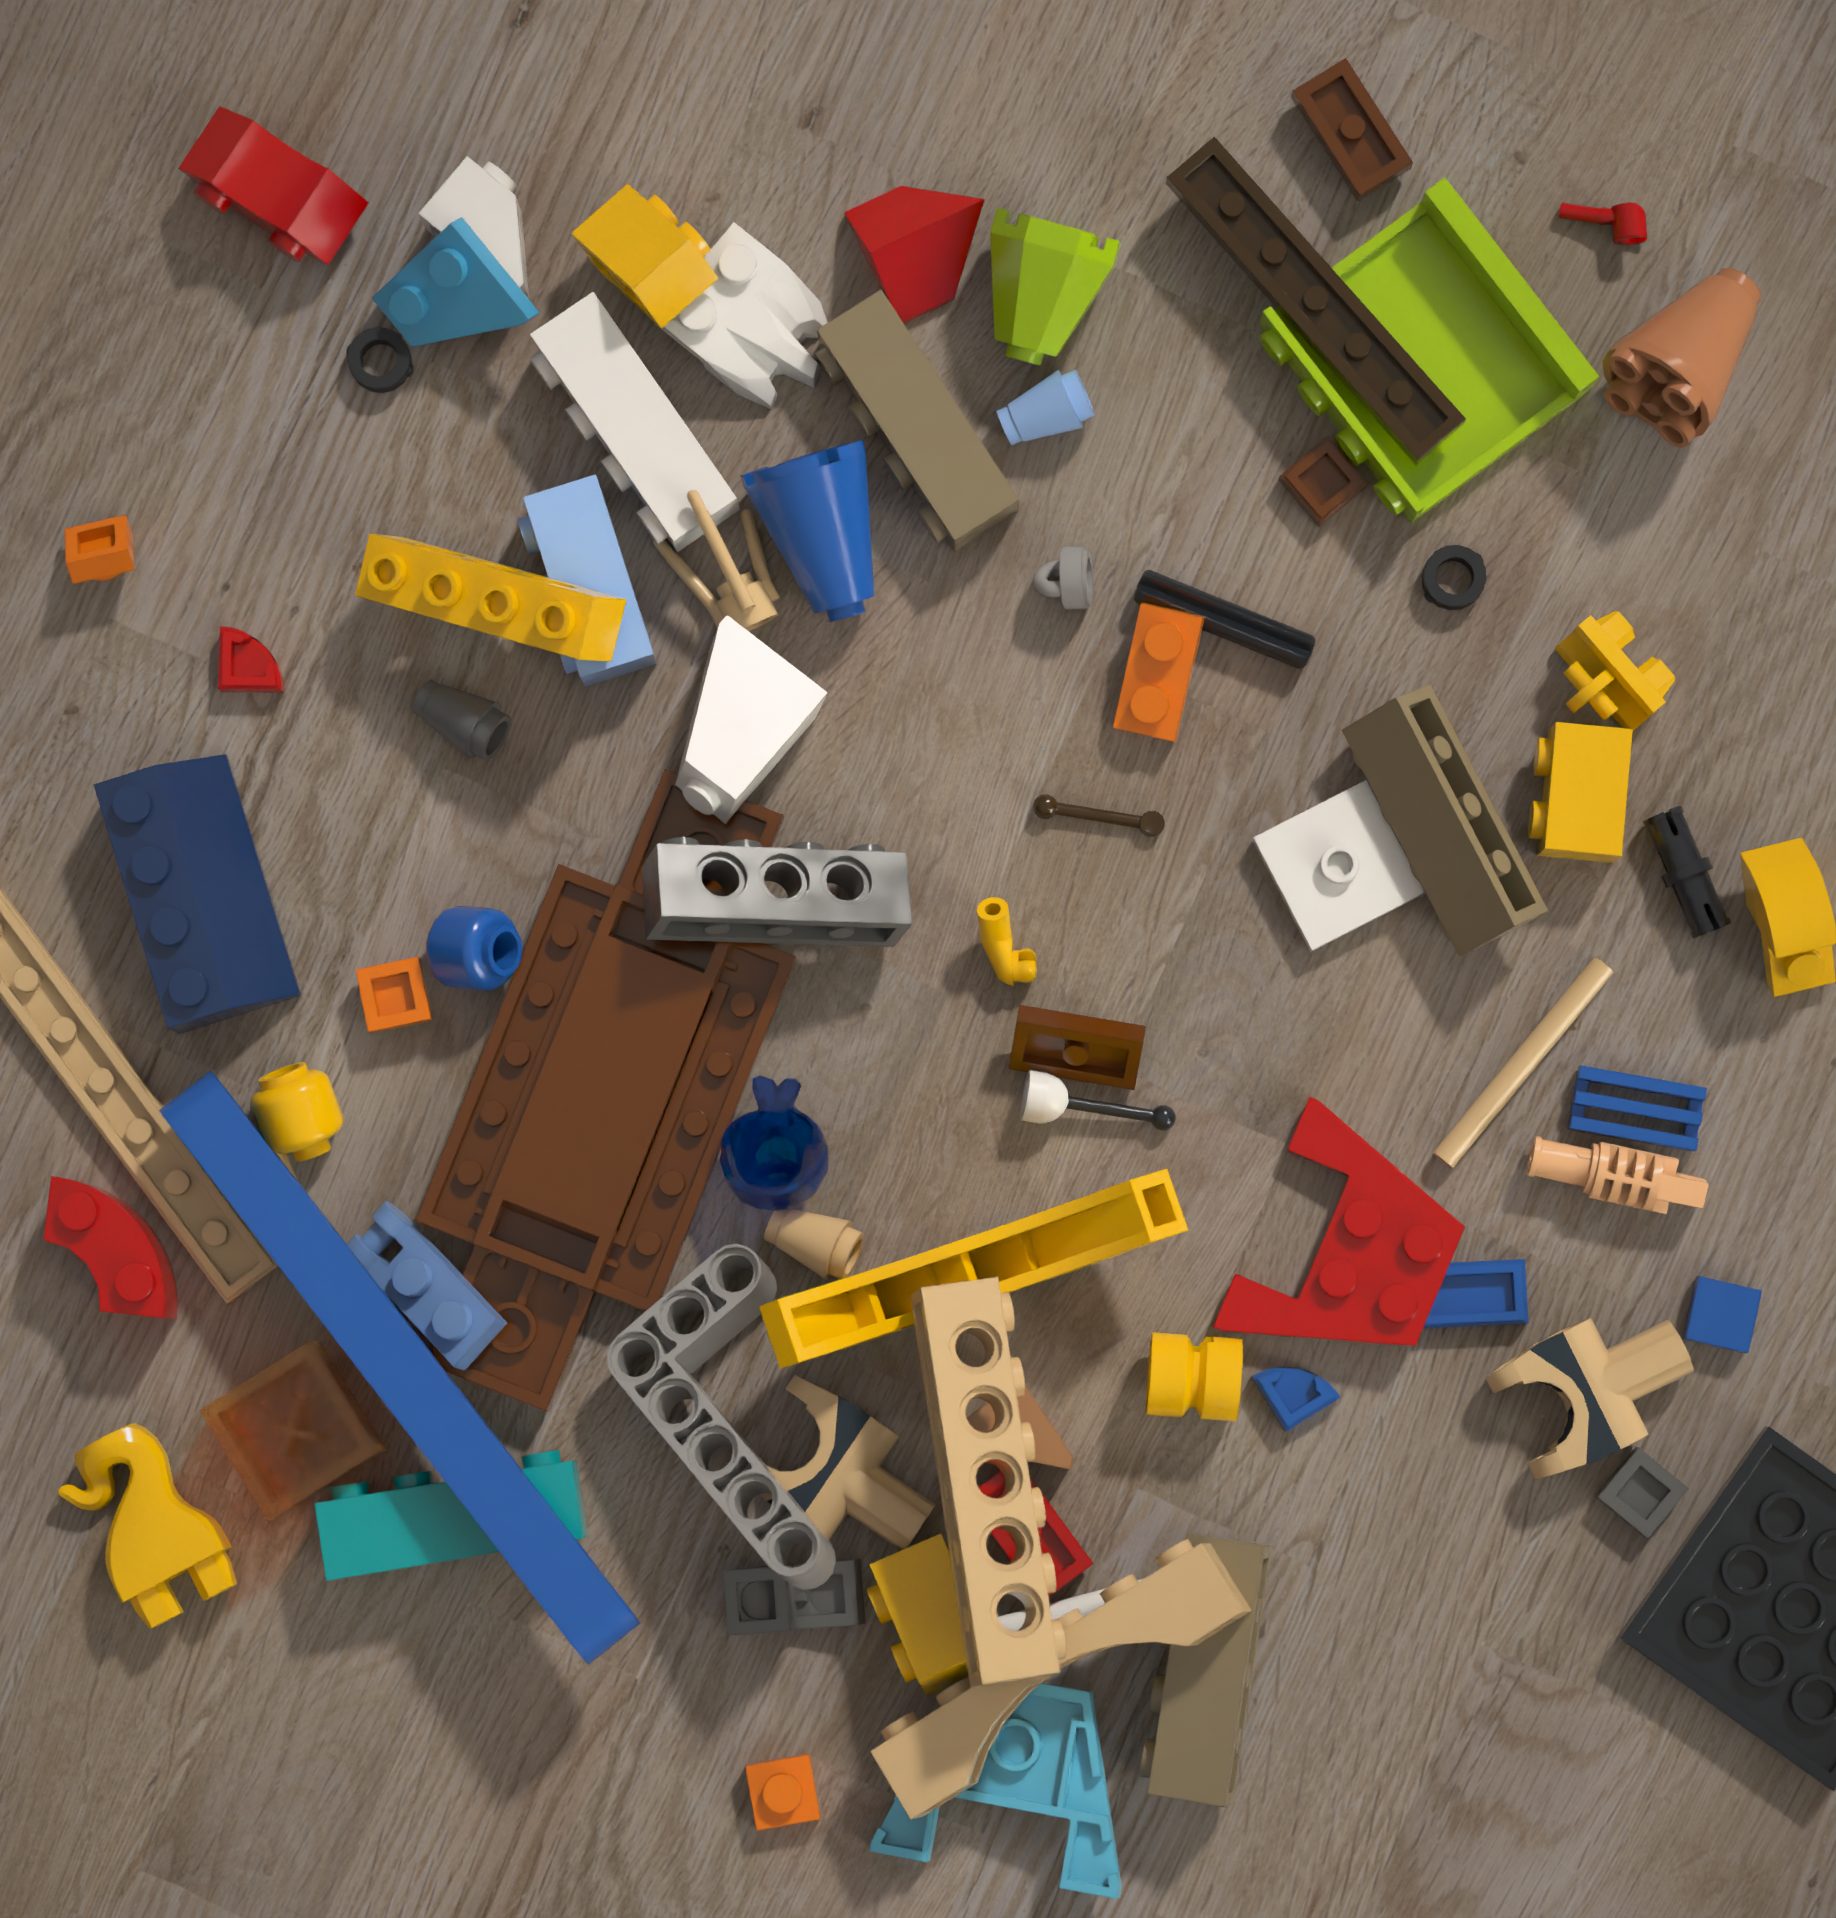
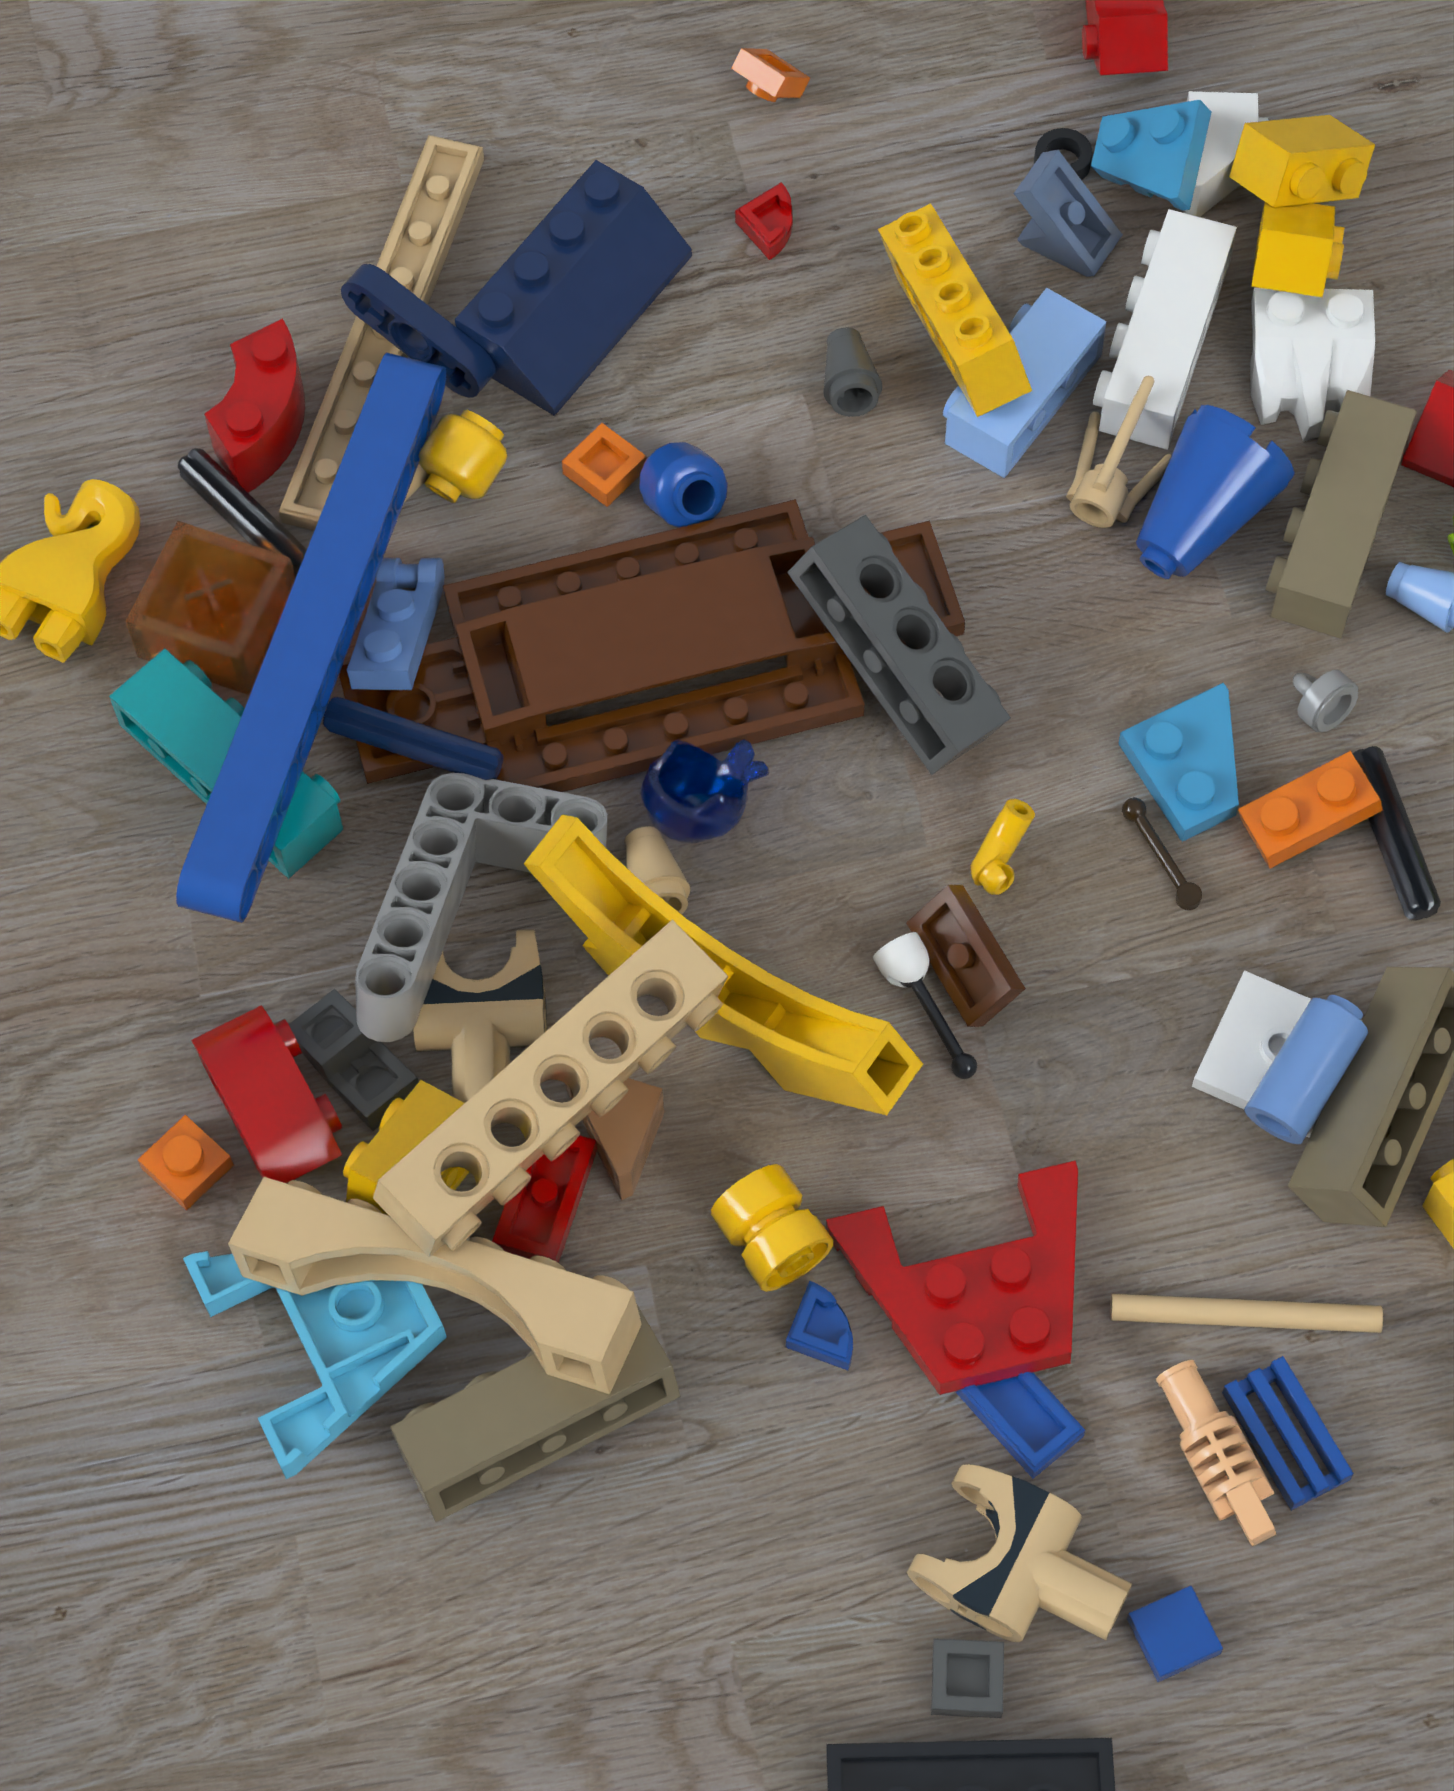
camera: 50 degrees right, 20 degrees down
white slope [675,615,827,824] -> none
none -> black axle [178,448,307,581]
none -> red brick [191,1005,343,1184]
none -> dark blue axle [323,697,504,780]
none -> dark blue beam [341,264,496,398]
none -> sand blue slope [1013,150,1123,277]
none -> dark azure wing [1118,682,1239,842]
none -> yellow brick [1229,115,1375,208]
none -> medium blue brick [1244,995,1369,1144]

